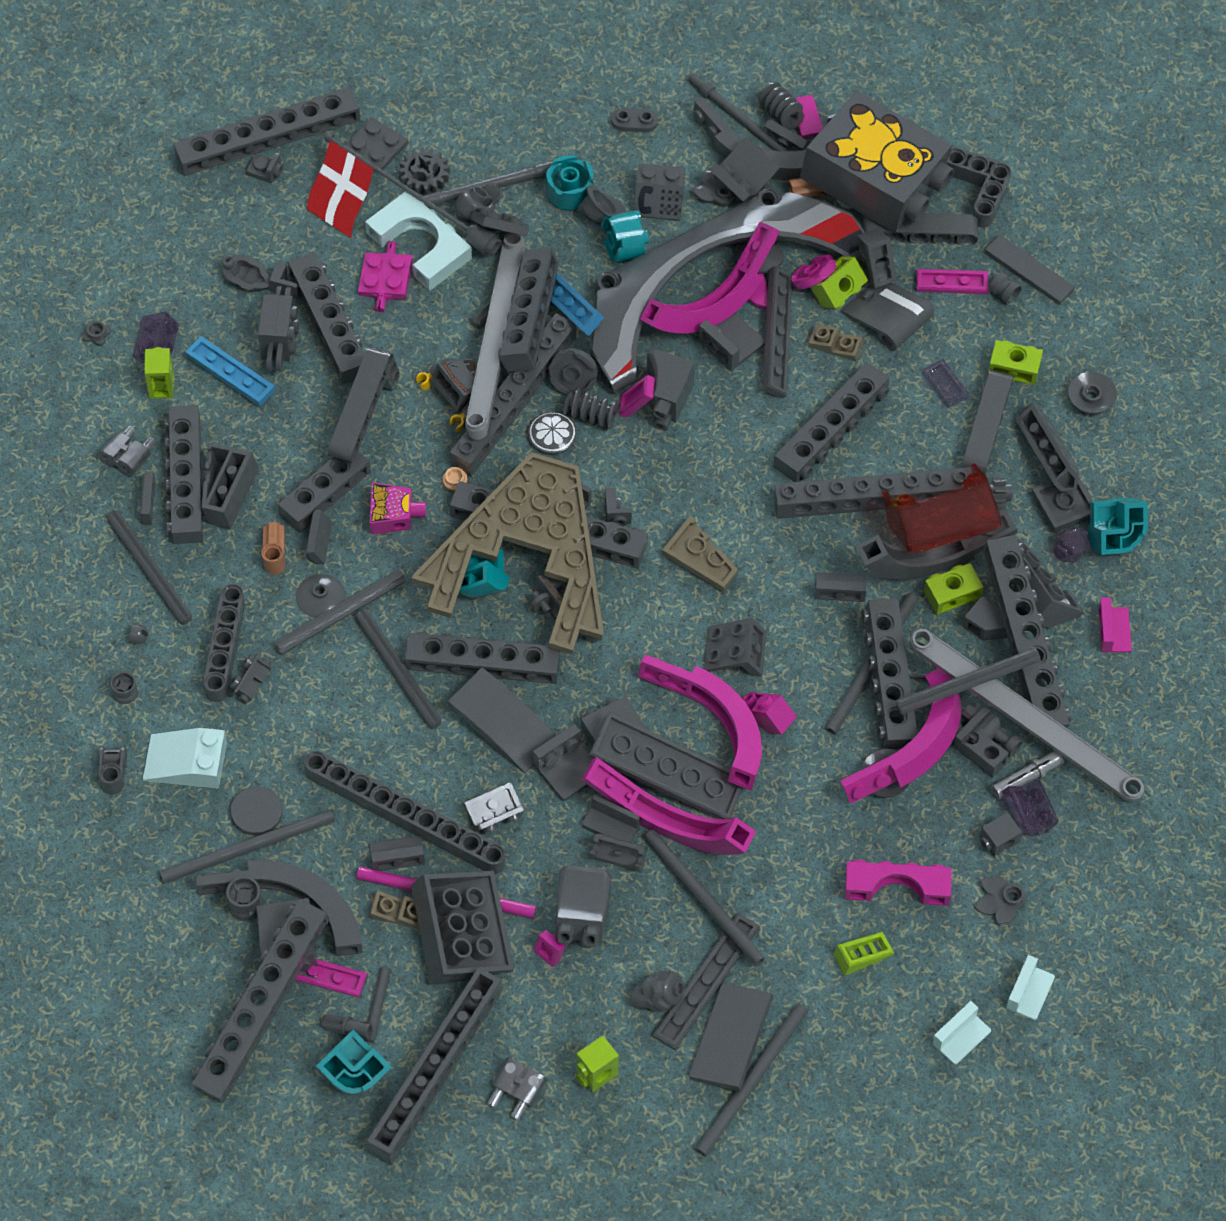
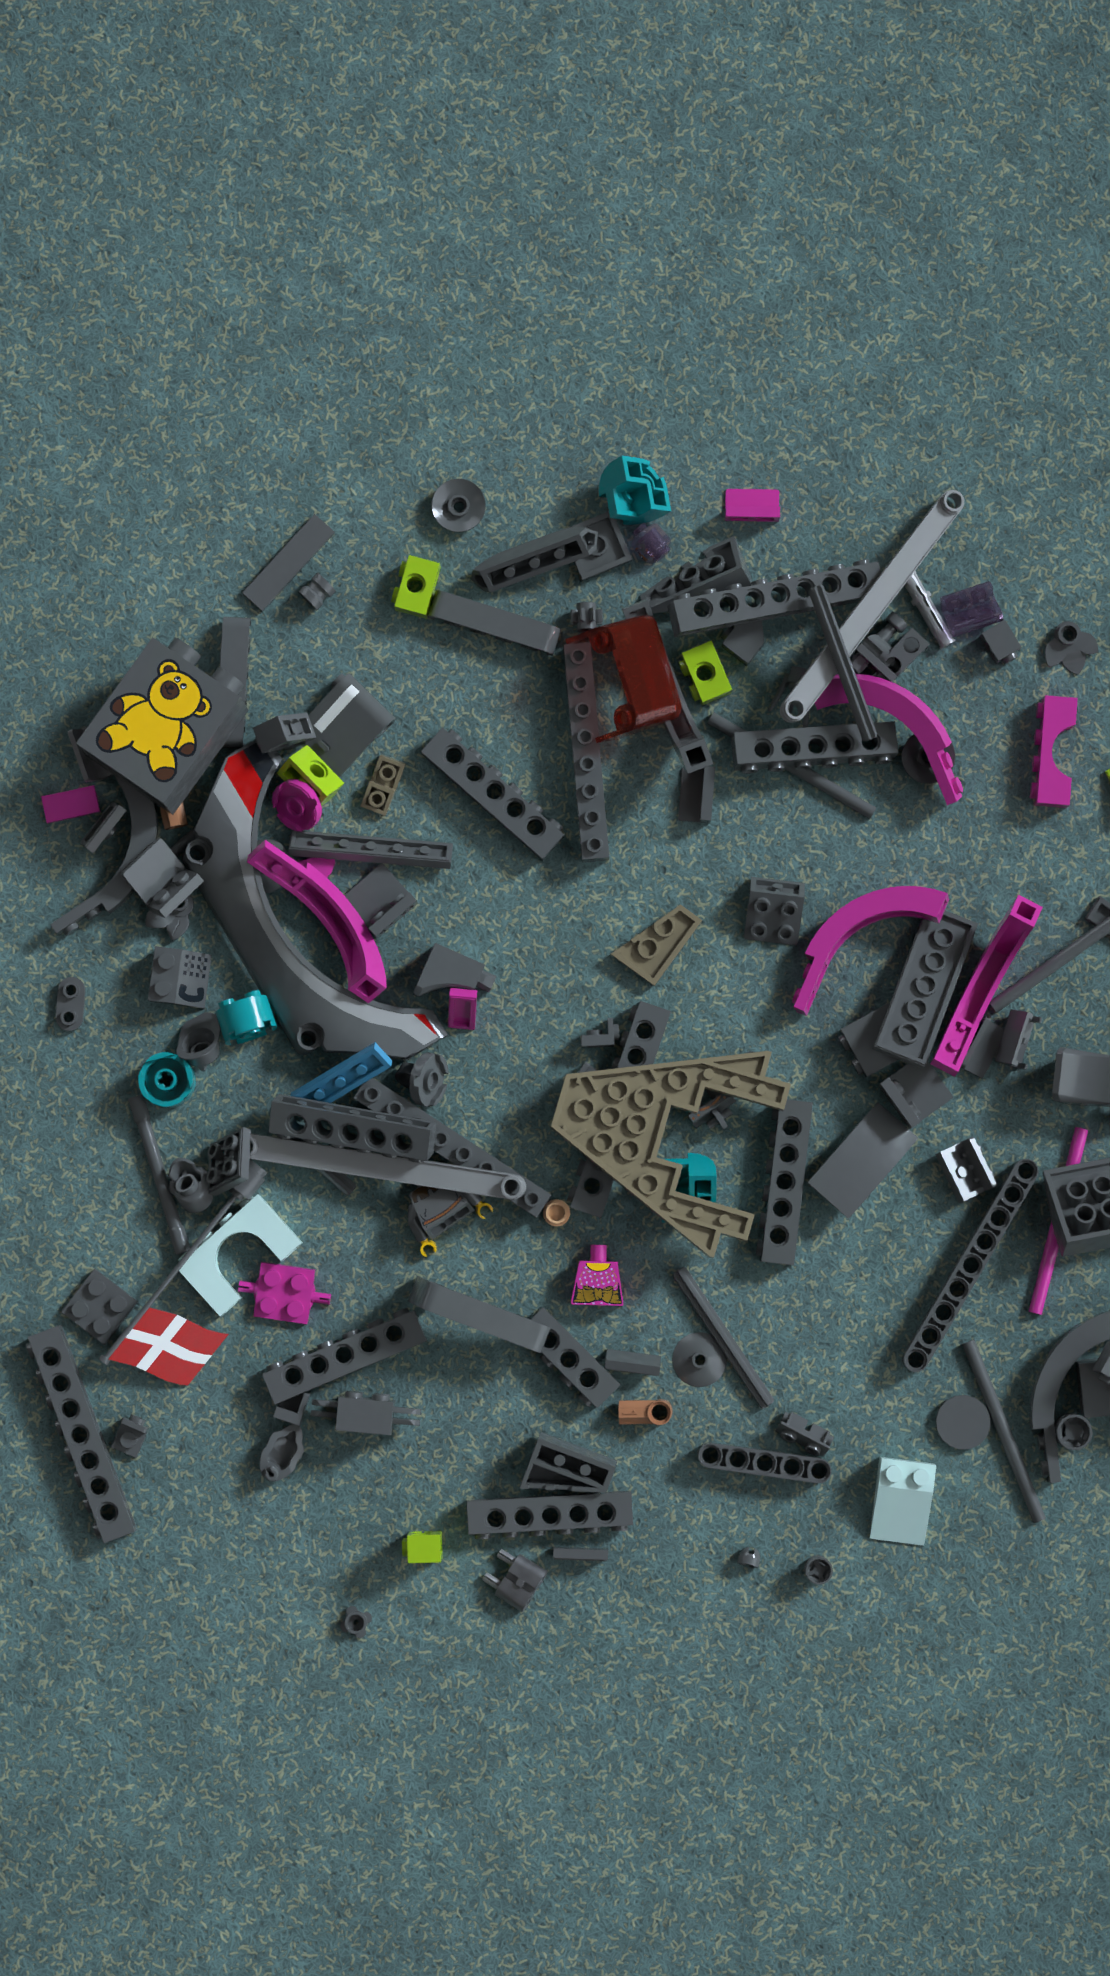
camera: 85 degrees left, 25 degrees up
dark grey piece [99,746,127,795] -> none
dark grey axle [107,510,192,625] -> none
clear purple bracket [132,311,179,360] -> none
dark azure plate [185,336,275,407] -> none
dark grey axle [355,609,441,729] -> none
dark tan slope [368,890,420,929] -> none
dark grey panel [370,836,425,871] -> none
dark grey gear [399,148,450,194] -> none
dish [528,412,577,456] -> none
dark grey piece [563,387,617,430] -> none
dark grey bar [688,73,789,151] -> none
dark pink slope [742,692,797,735] -> none
dark grey piece [758,81,804,130] -> none
dark pink tile [916,269,988,294] -> none
tile [922,359,969,408] -> none
dark grey beam [947,146,1011,228] -> none

